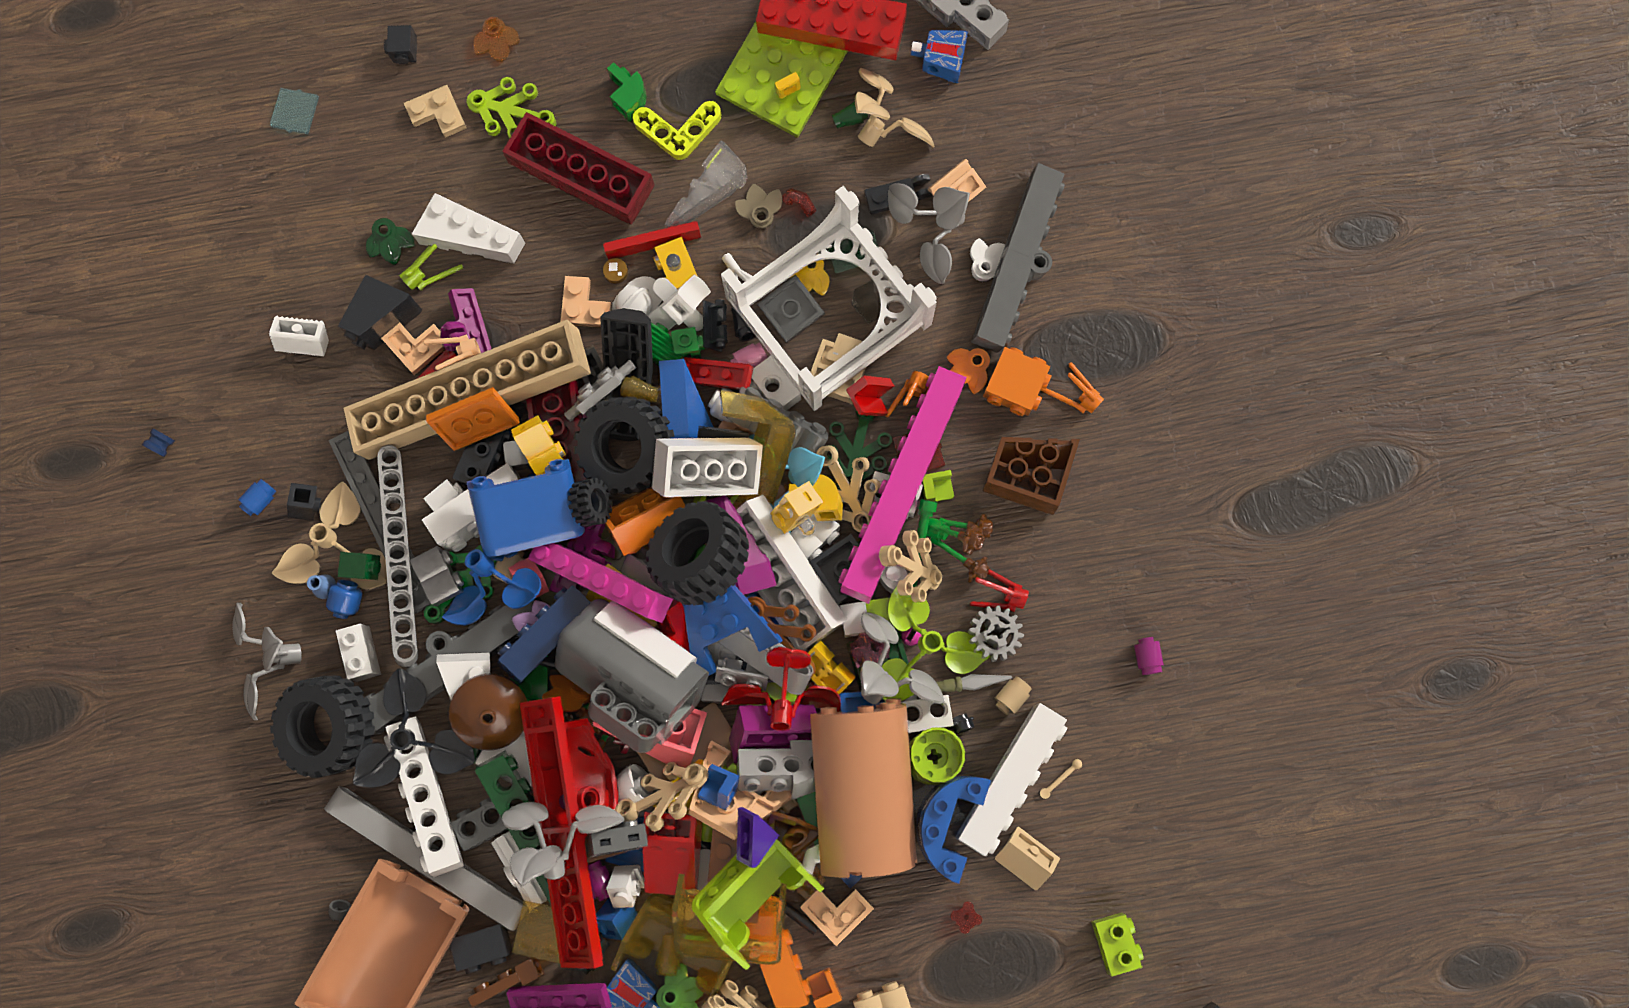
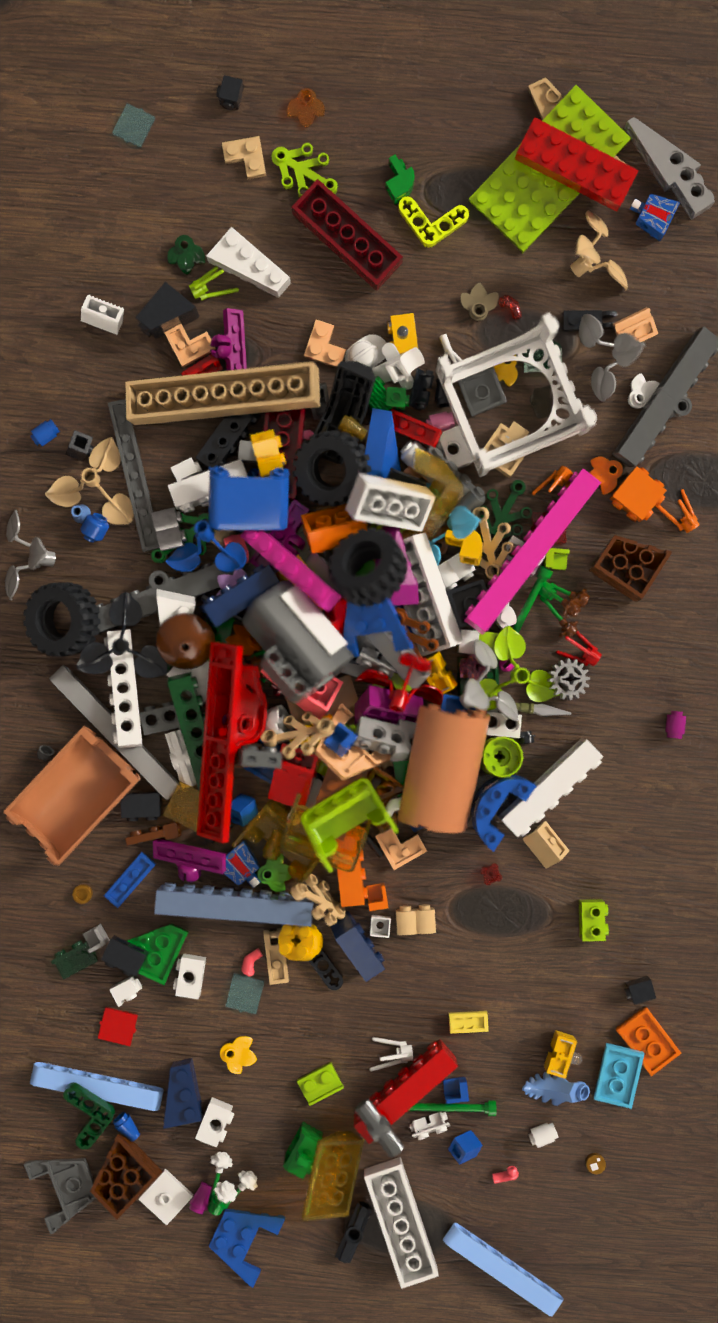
camera: 10 degrees right, 10 degrees up
white brick [336,623,381,682] -> none
dark green brick [338,552,381,580] -> none
light grey beam [377,445,418,667] -> none
light nougat plant [423,334,481,370] -> none
orange tile [426,387,519,451] -> none
light grey plant [502,802,624,887] -> none
light grey plate [564,360,636,421] -> none
black tyre [568,478,613,527] -> none
magenta brick [588,860,611,902] -> none
red tile [603,221,701,260] -> none
pearl gold tile [603,258,628,284] -> none
white brick [606,865,645,908] -> none
clear wedge [665,140,748,228] -> none
dark purple slope [737,807,779,868] -> none
yellow piece [770,481,823,536] -> none
yellow tile [775,72,801,99] -> none
dark green cone [832,101,869,129] -> none
red panel [846,376,895,416] -> none
tan plant [879,530,942,602] -> none
tan brick [995,676,1032,715] -> none
tan hinge [1040,759,1082,799] -> none

